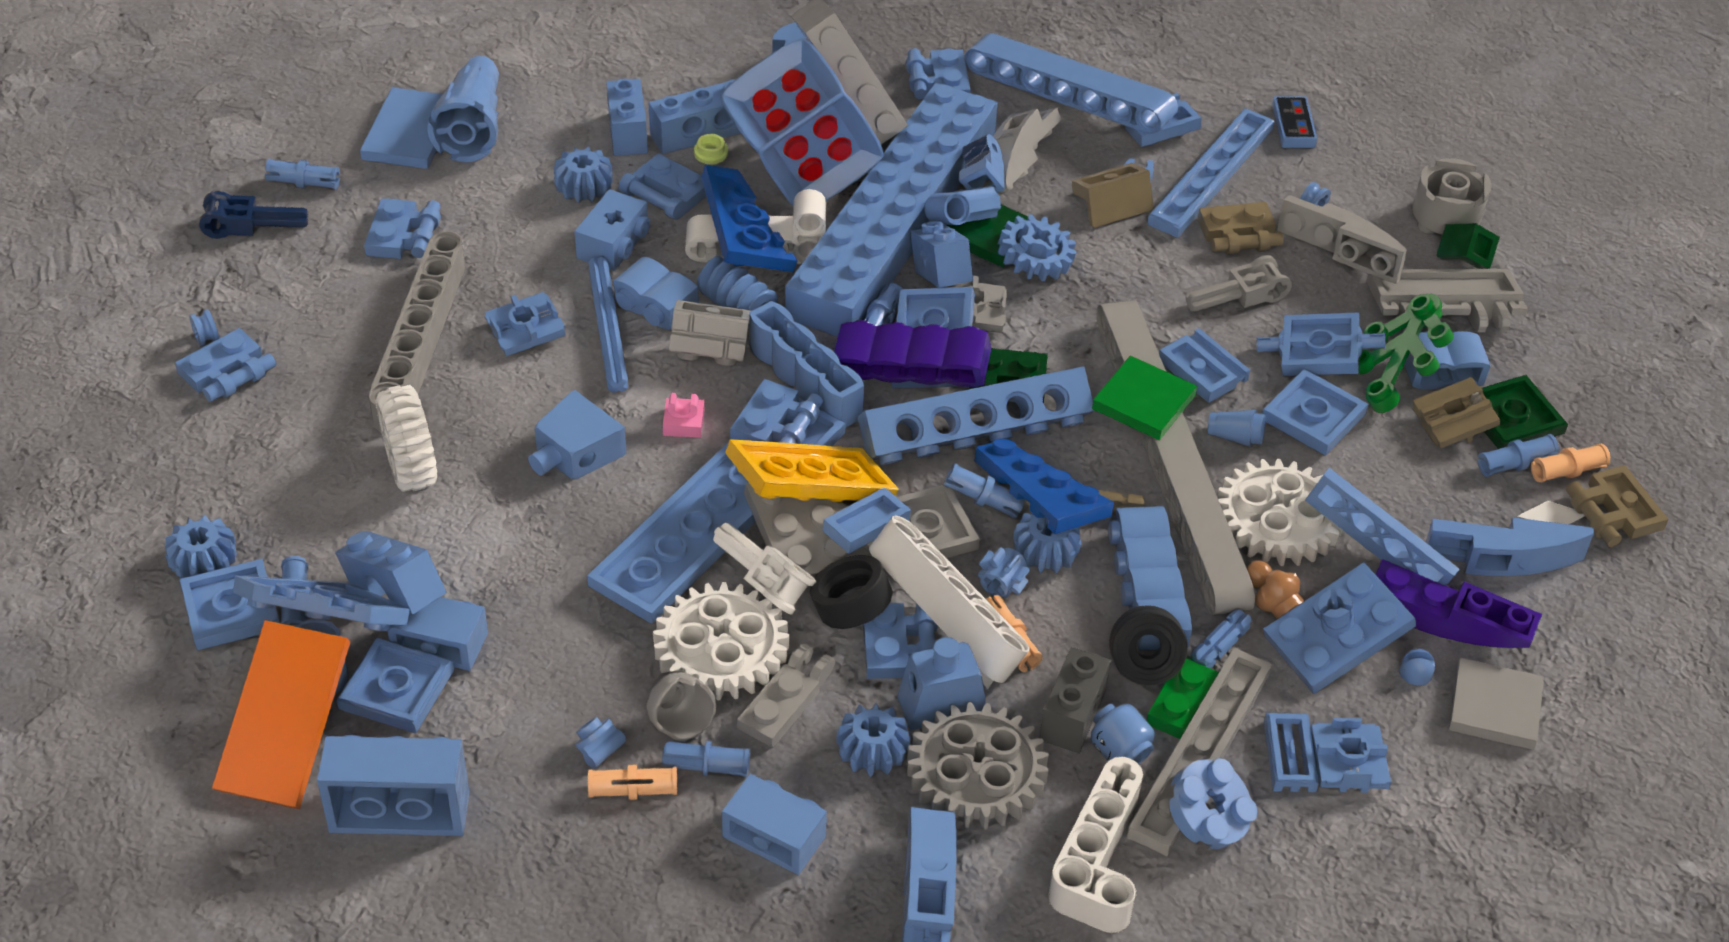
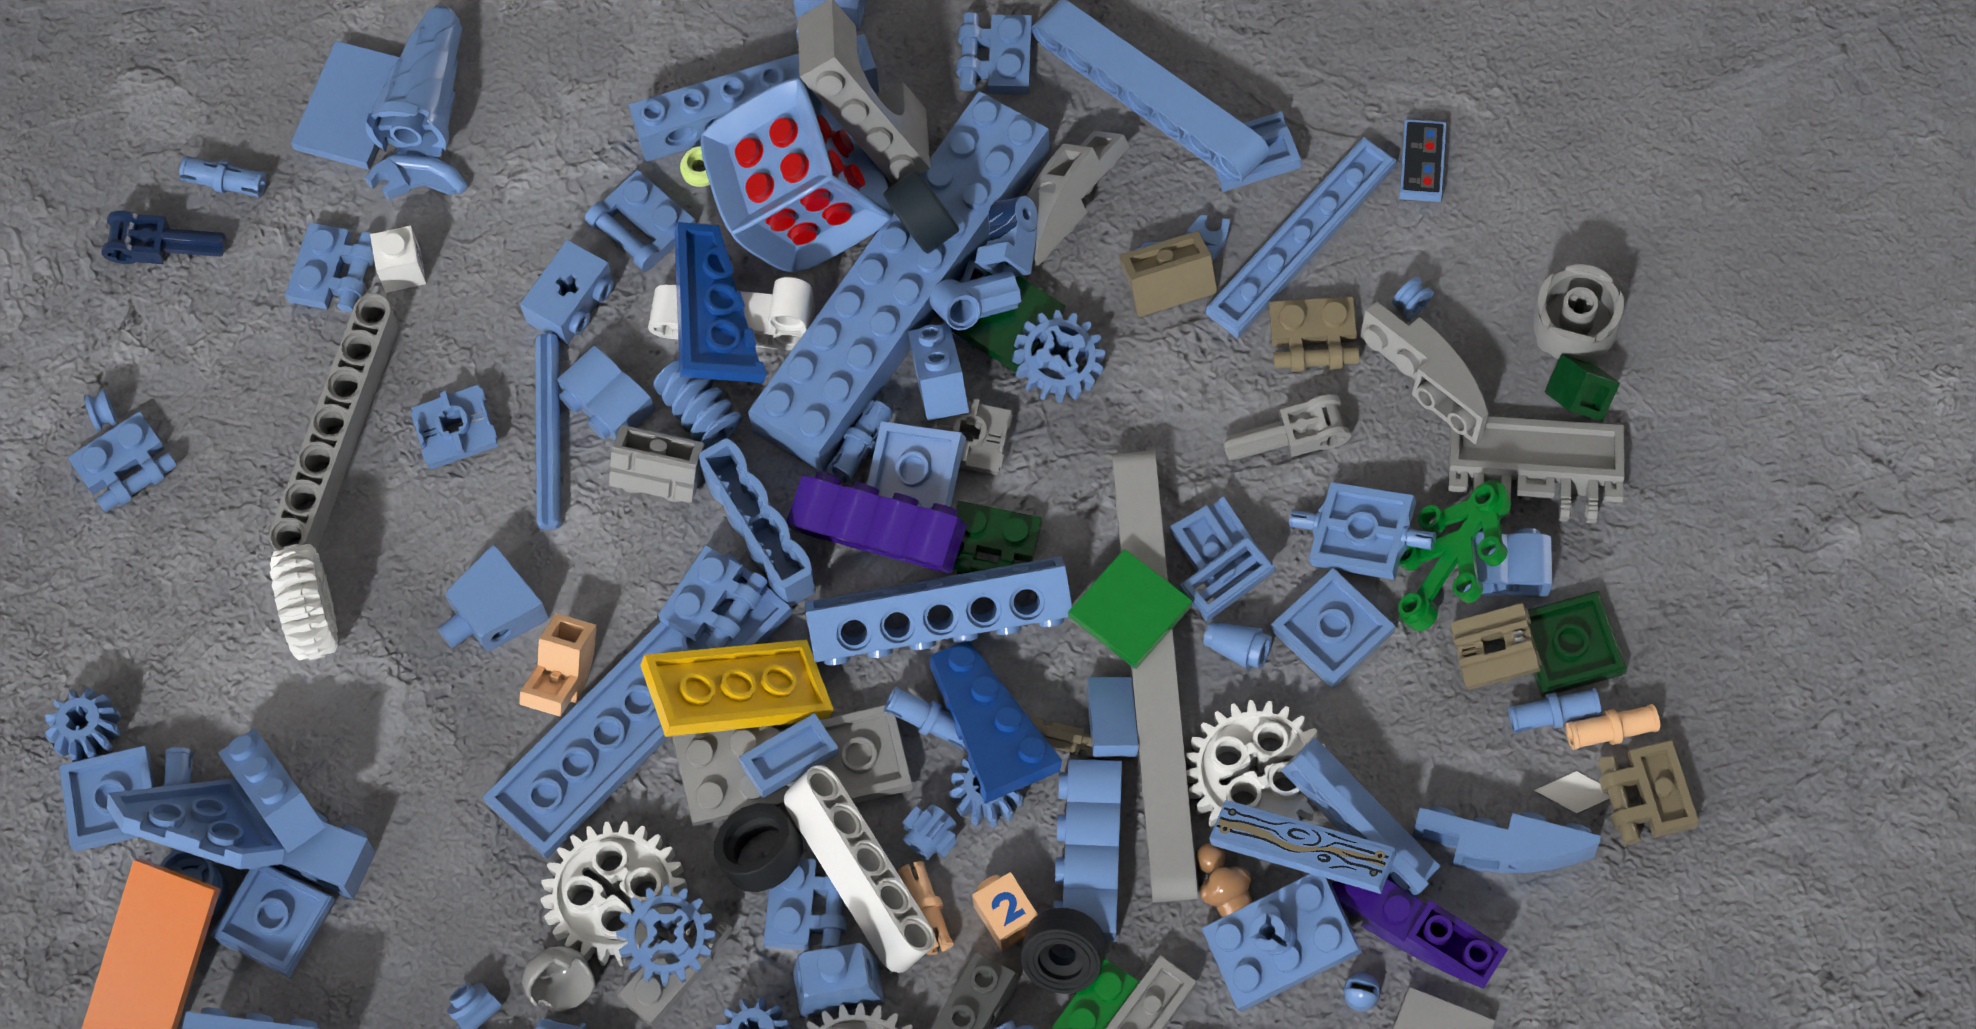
camera: 15 degrees right, 20 degrees up
medium blue gear [554,146,613,203] -> none
medium blue brick [606,79,648,156] -> none
bright pink tile [663,393,705,438] -> none
white connector [713,523,816,615] -> none
medium blue axle [1190,609,1252,668] -> none
none -> medium blue piece [365,154,467,200]
none -> white brick [370,226,426,293]
none -> light nougat brick [520,613,596,717]
none -> medium blue gear [616,885,715,986]
none -> black wheel [883,170,959,254]
none -> light nougat brick [972,872,1038,951]
none -> medium blue tile [1086,677,1139,757]
none -> medium blue tile [1179,535,1275,622]
none -> medium blue tile [1209,800,1396,894]

